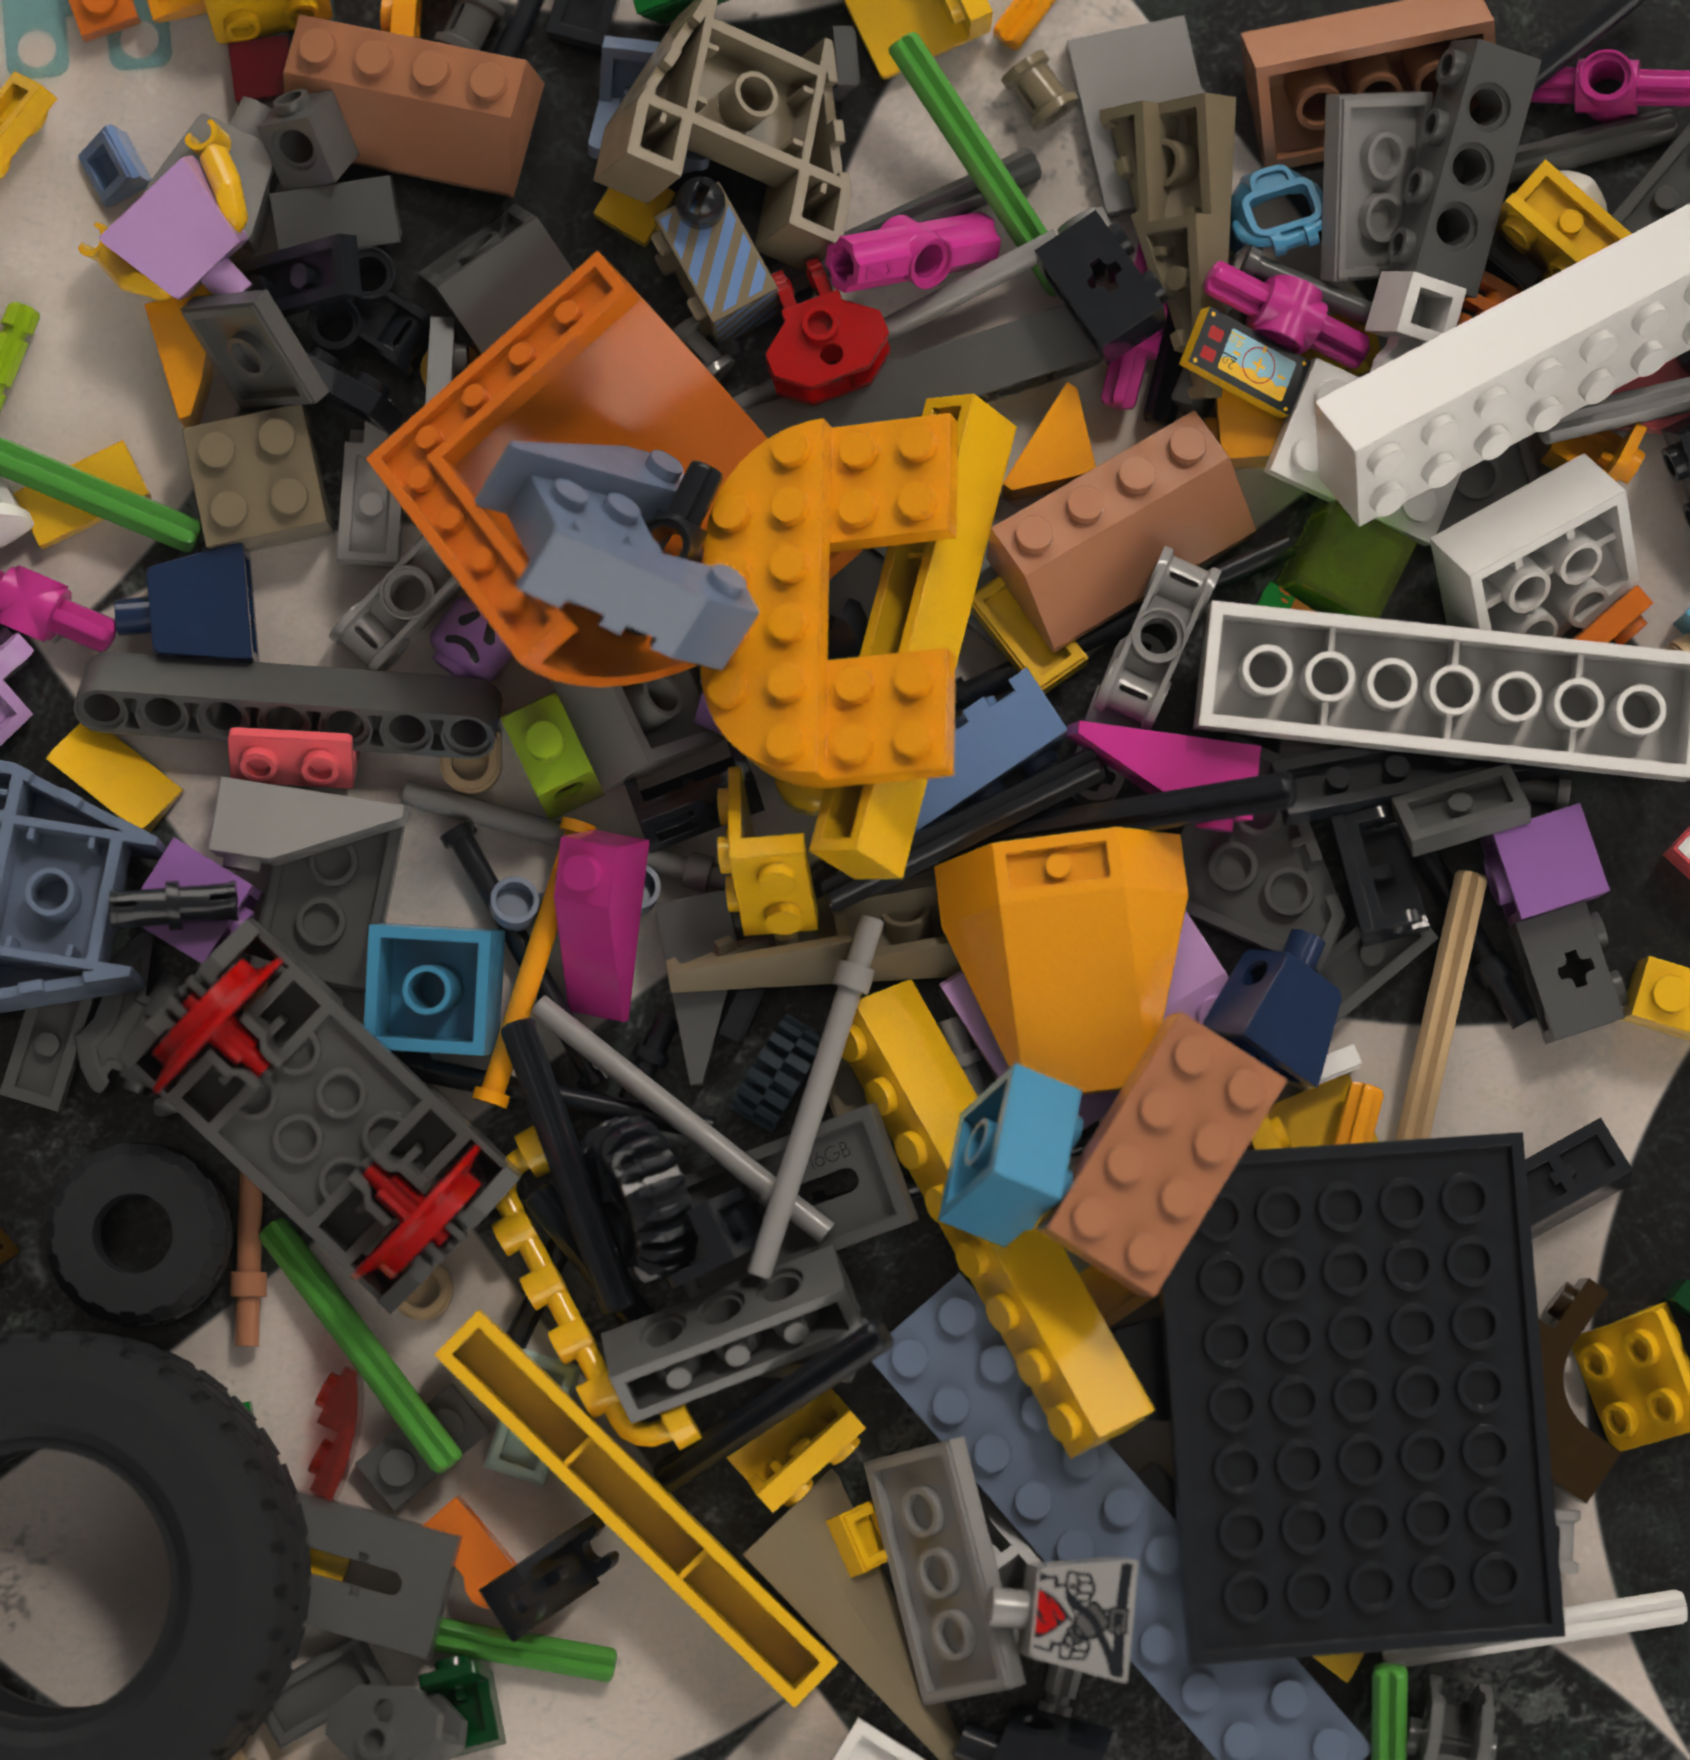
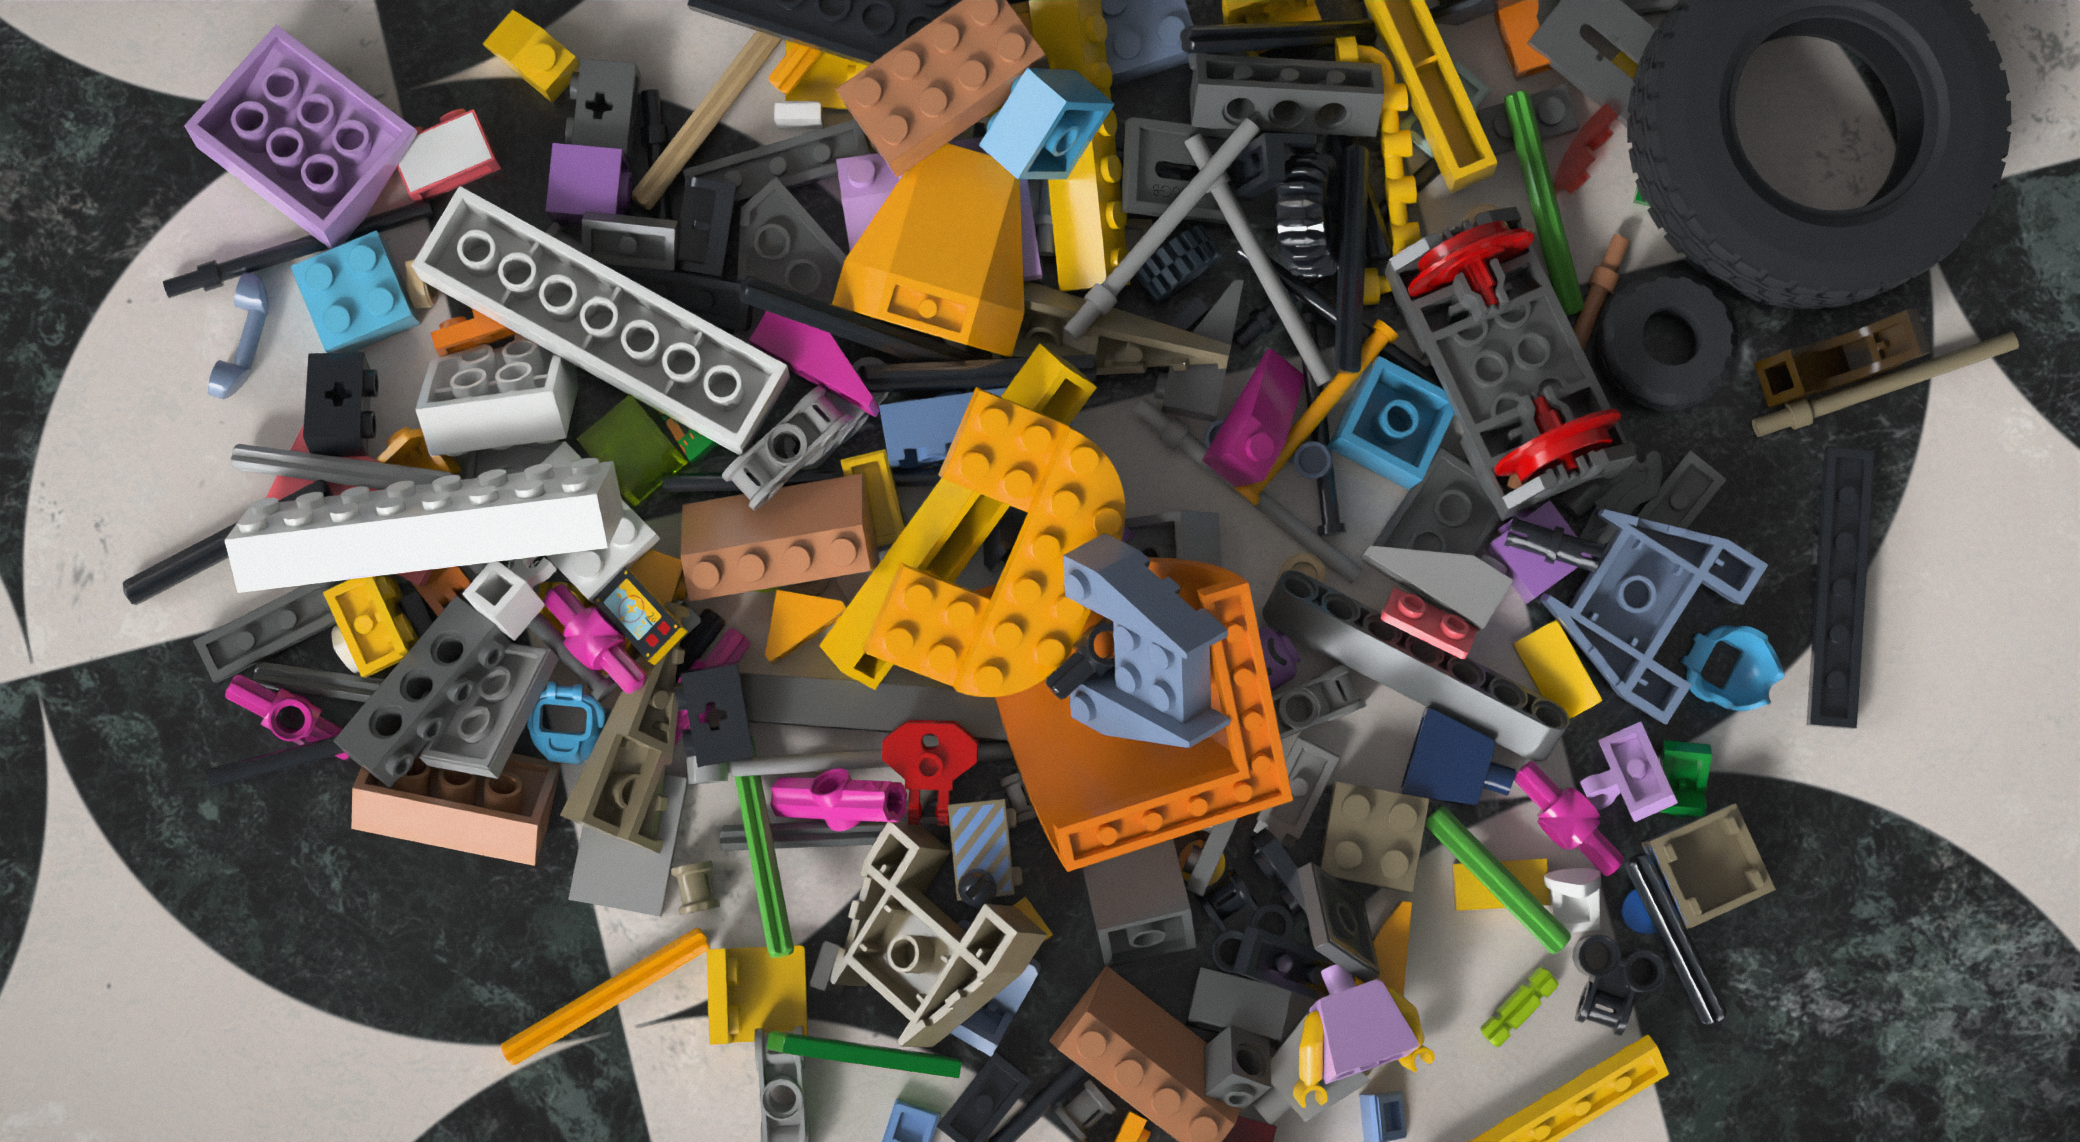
camera: 155 degrees left, 0 degrees up
lime torso [500,691,605,819] -> none
black hinge [624,742,765,853] -> none
yellow bracket [717,766,818,936] -> none
dark blue torso [1202,929,1342,1088] -> none

